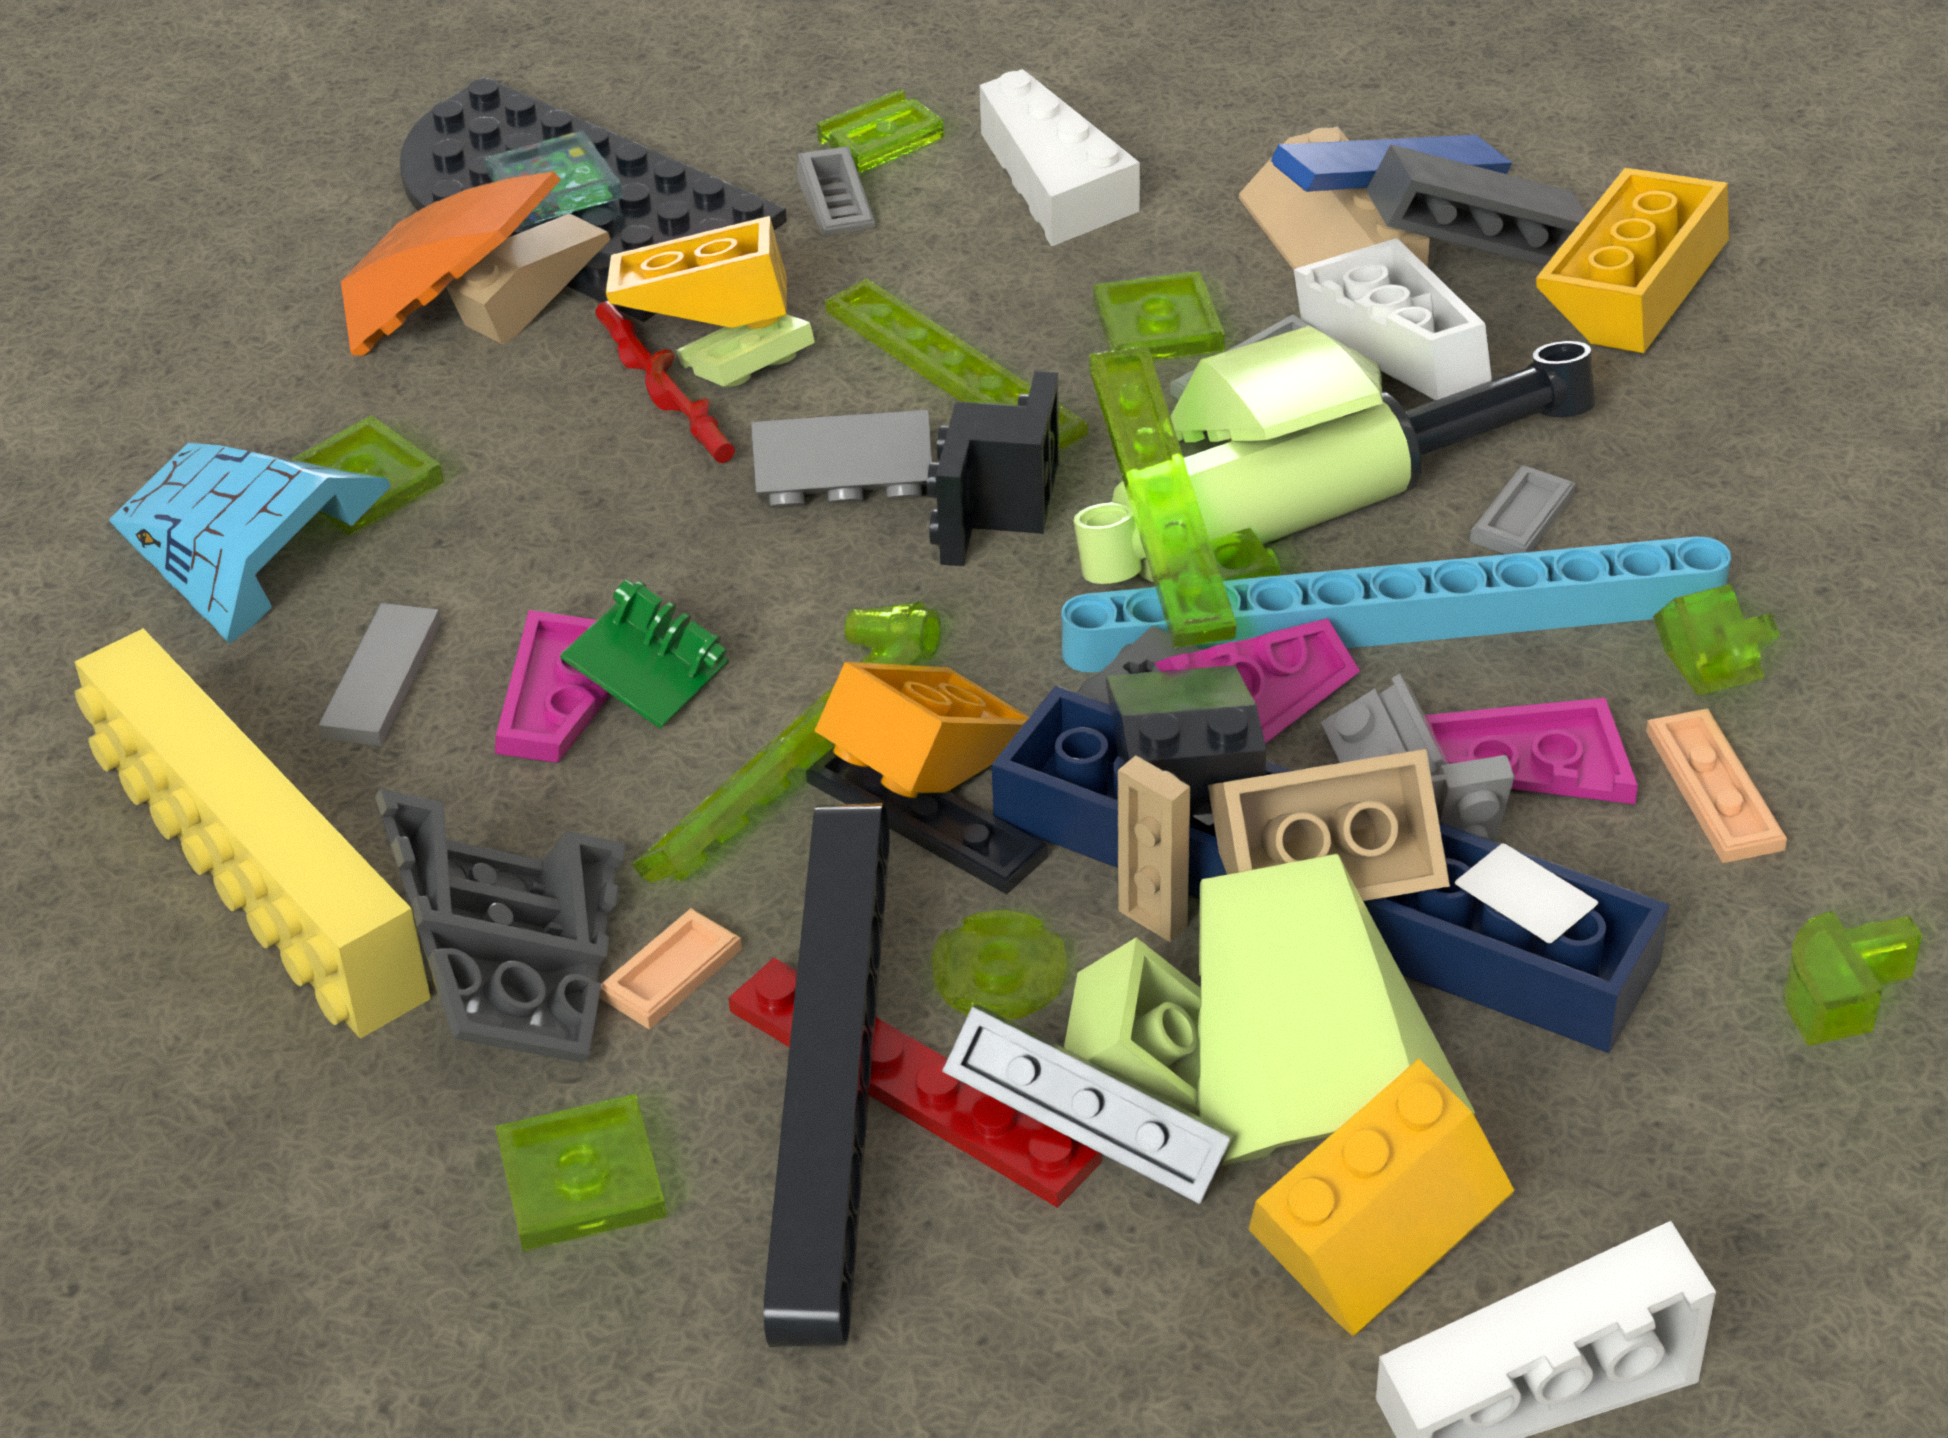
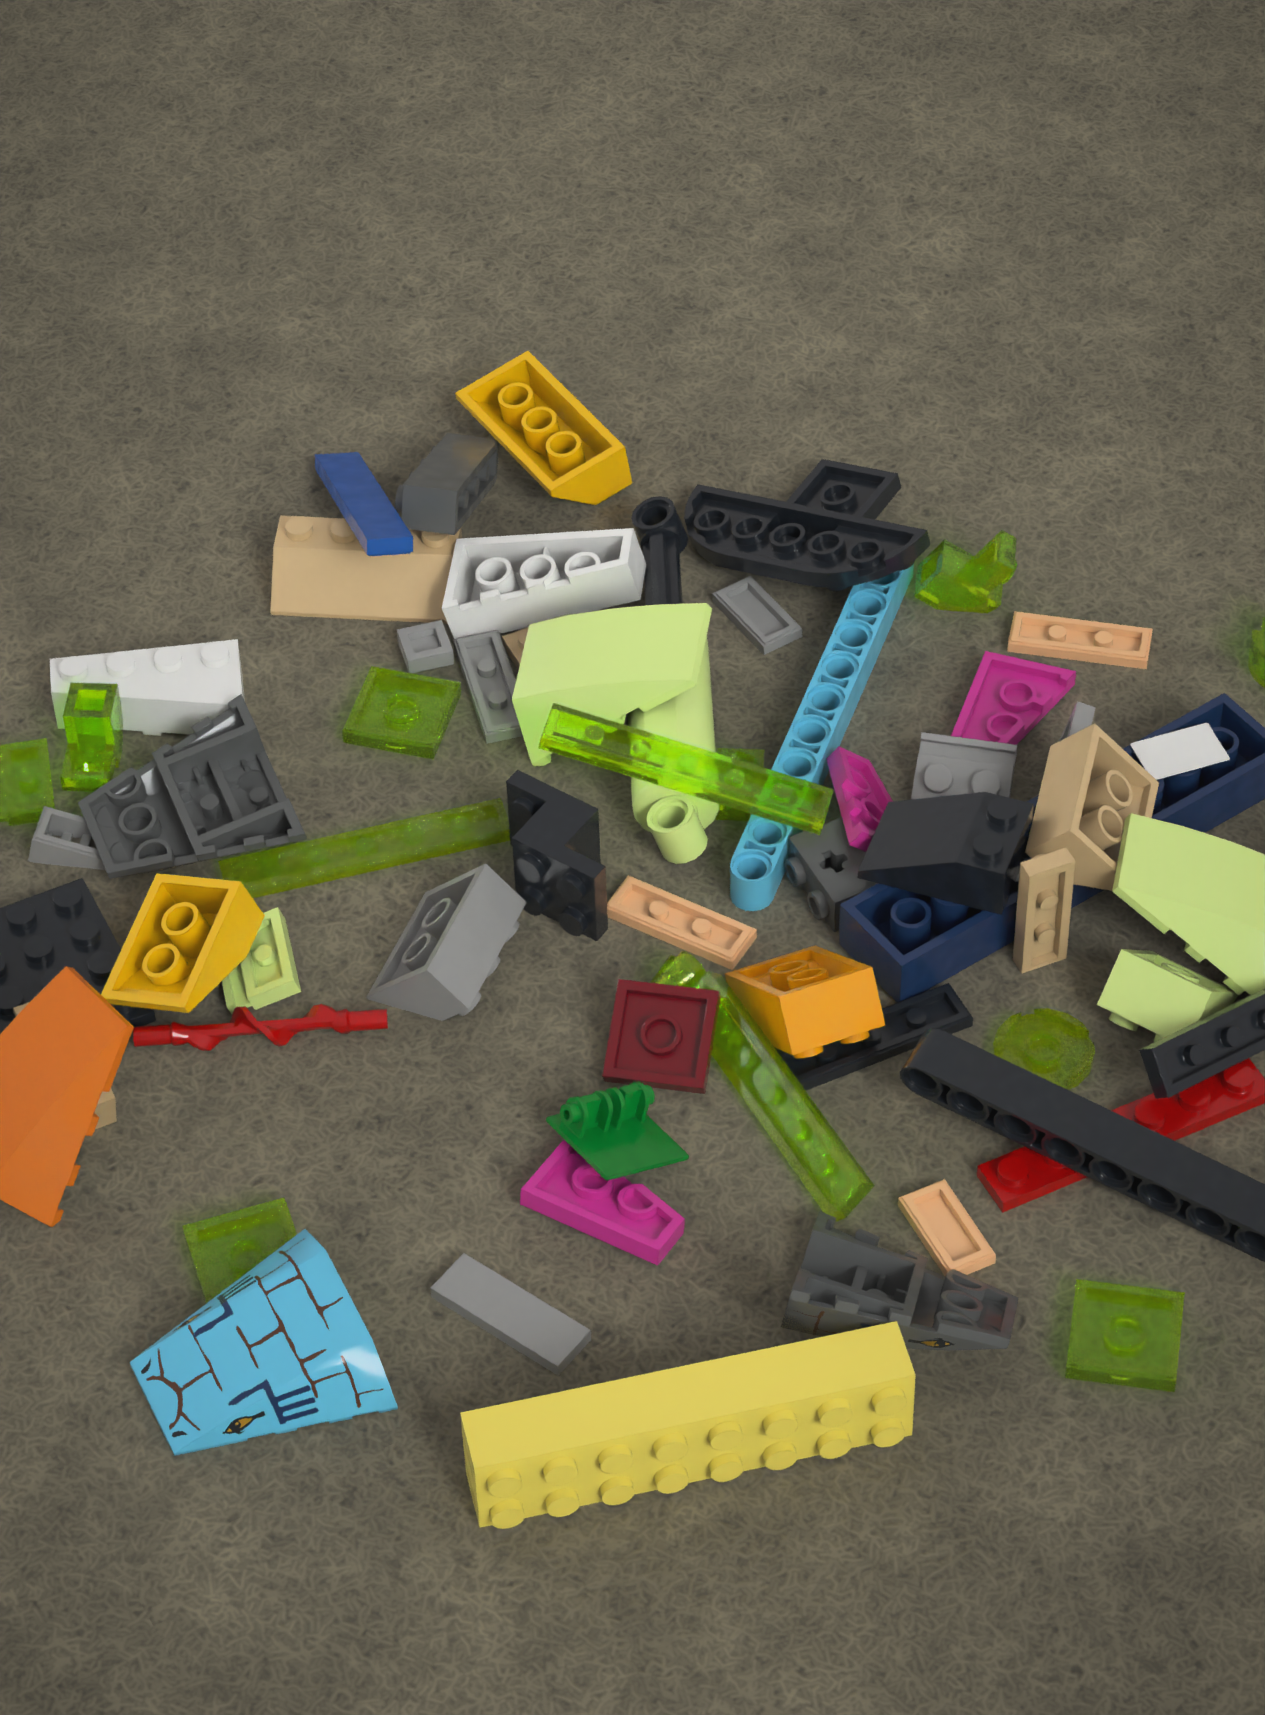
camera: 65 degrees left, 5 degrees up
none -> clear neon green brick [60,683,123,792]
none -> dark grey wedge [78,694,307,879]
none -> light grey plate [397,620,454,674]
none -> dark red plate [602,979,721,1094]
none -> light nougat tile [607,875,757,970]
none -> black plate [684,459,931,591]

